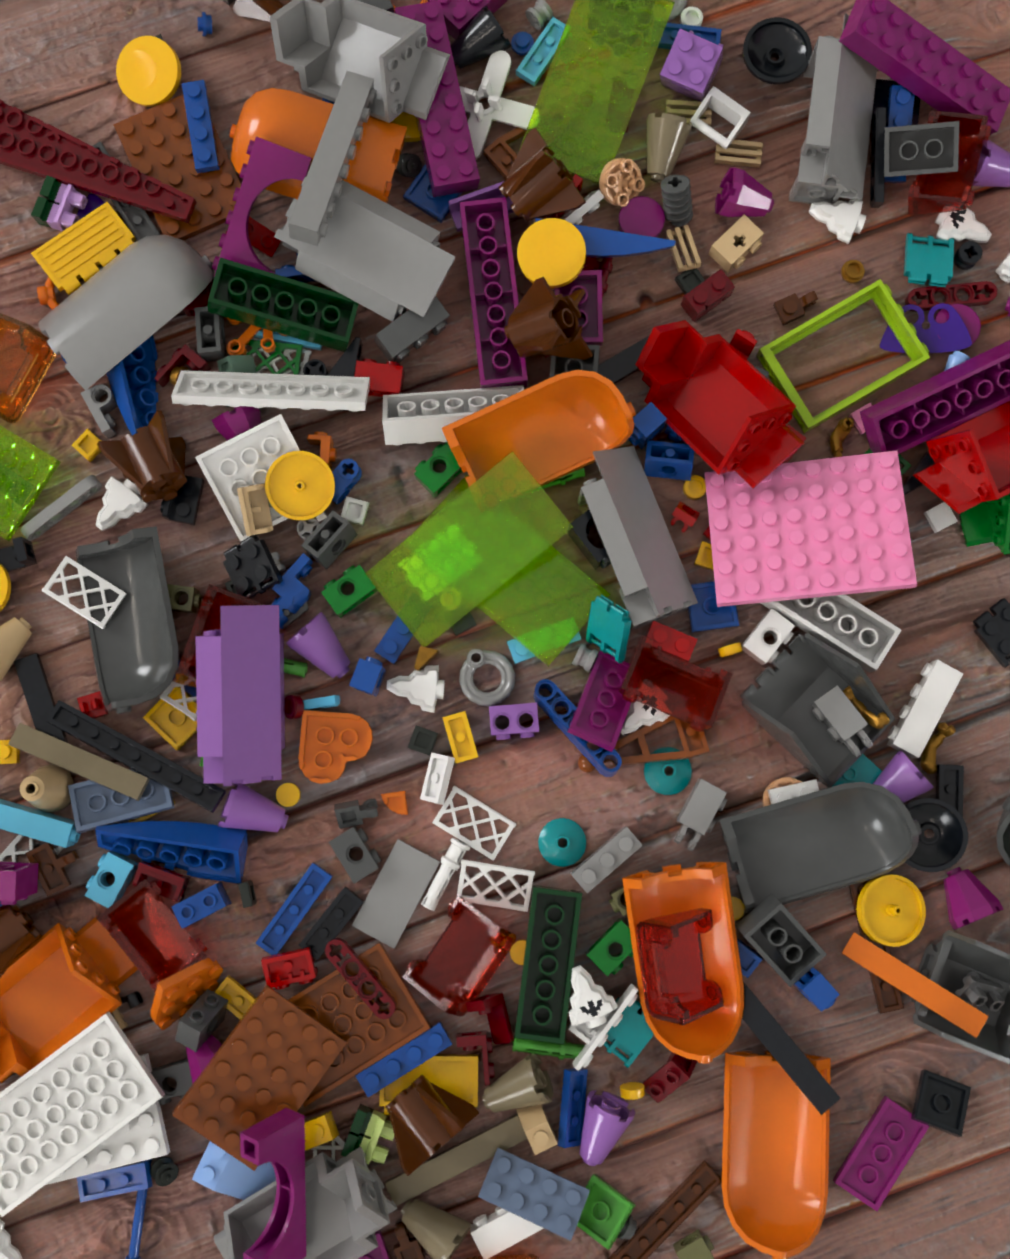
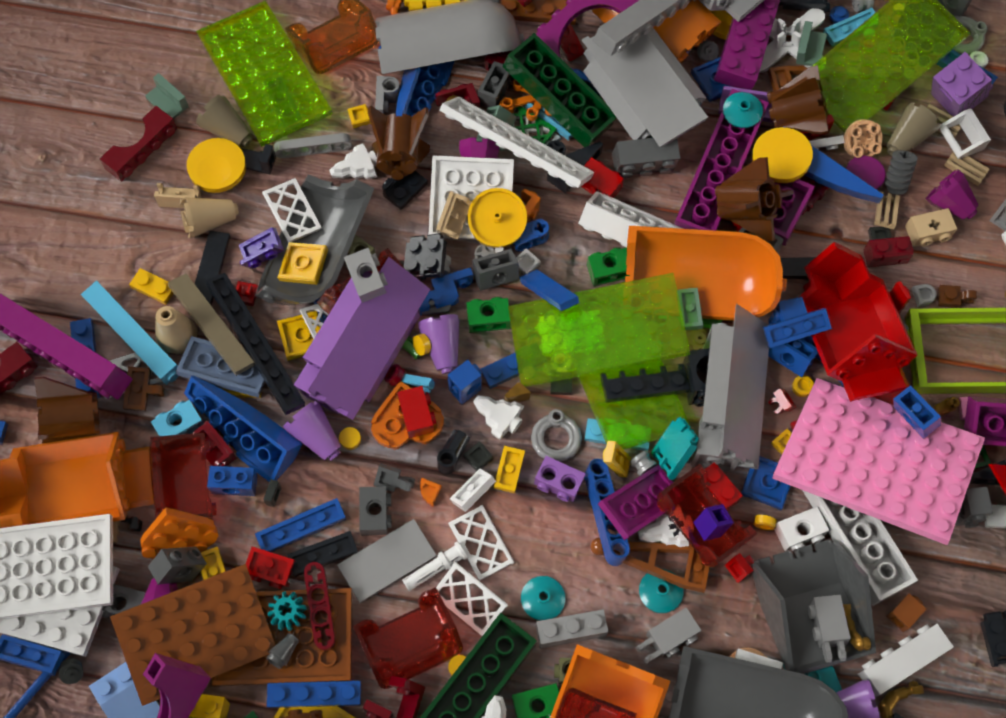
camera: 25 degrees right, 15 degrees down
none -> dark purple bracket [239,227,284,269]
none -> dark grey cone [266,633,299,669]
none -> teal gear [267,591,307,631]
none -> yellow tile [277,242,328,285]
none -> light grey brick [344,248,388,303]
none -> red brick [397,386,437,438]
none -> yellow tile [413,333,431,356]
none -> black piece [437,430,470,474]
none -> blue tile [520,269,579,311]
none -> black hinge [600,364,690,403]
none -> yellow plate [603,441,631,478]
none -> sand green plate [676,288,703,331]
none -> plant [687,329,708,350]
none -> dark purple brick [693,504,734,541]
none -> teal dish [723,92,763,128]
none -> red tile [724,553,754,583]
none -> blue plate [763,308,832,348]
none -> sand green panel [796,21,827,67]
none -> dark orange brick [886,593,926,632]
none -> blue brick [893,385,941,439]
none -> light grey tile [911,284,937,307]
none -> dark grey brick [956,487,993,528]

